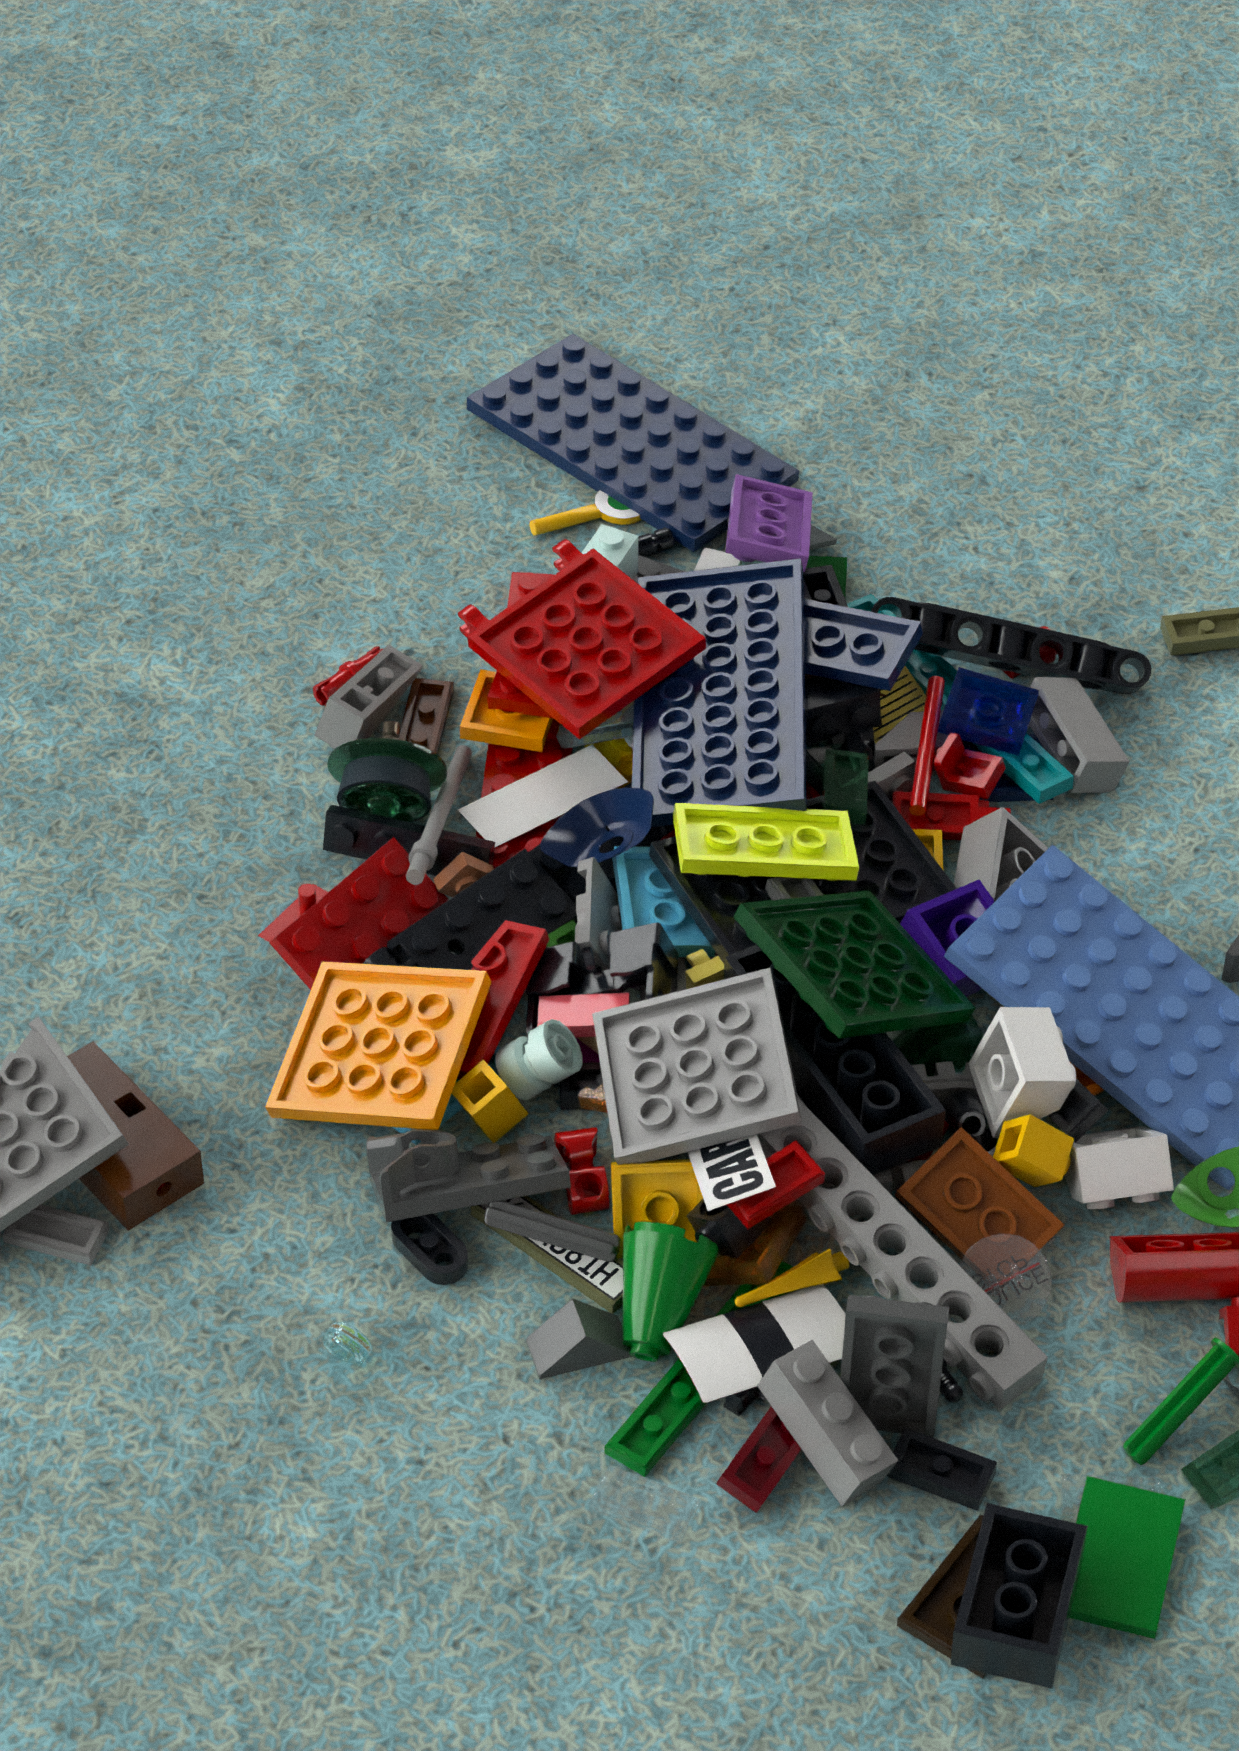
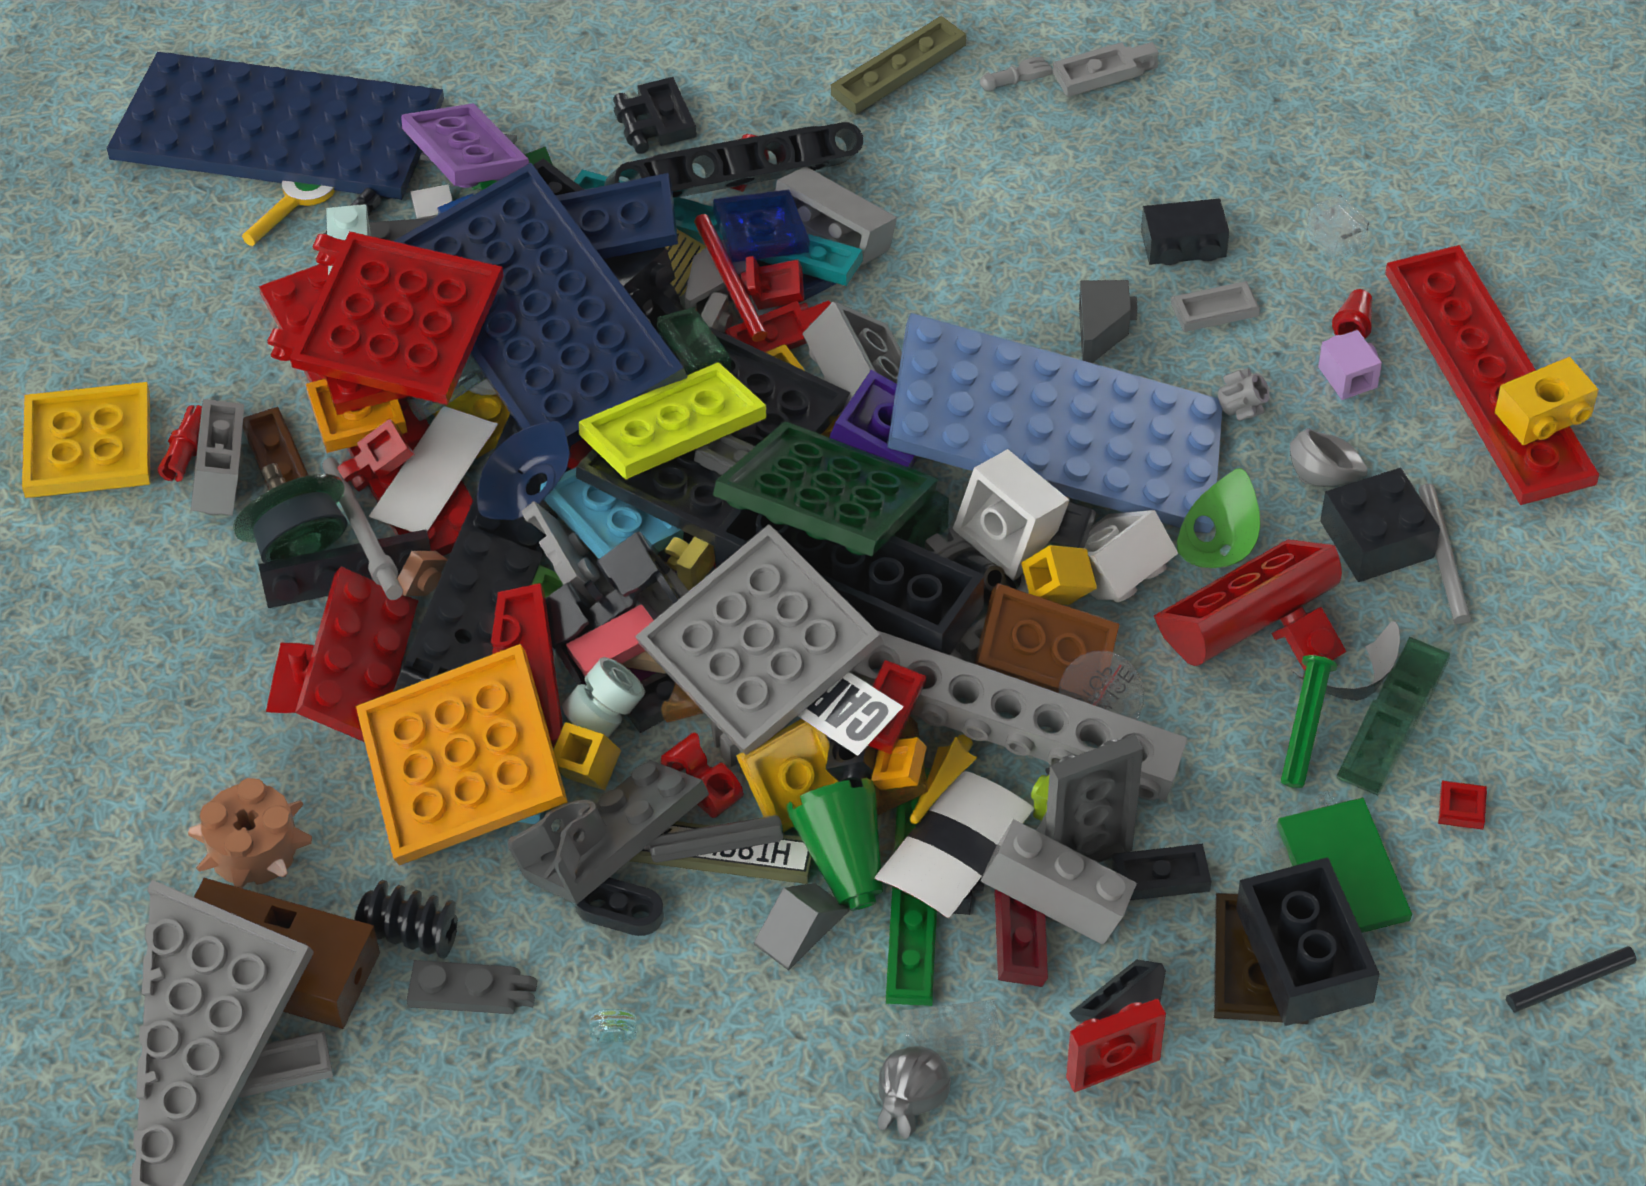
camera: 30 degrees left, 5 degrees up
none -> yellow plate [22,382,150,498]
none -> nougat brick [188,778,312,888]
none -> red plate [337,419,415,492]
none -> black piece [354,880,458,959]
none -> dark grey hinge [407,960,538,1014]
none -> black plate [613,77,697,154]
none -> light orange plate [871,737,927,790]
none -> flat silver piece [877,1046,951,1139]
none -> red plate [1066,998,1166,1093]
none -> black slope [1069,959,1166,1022]

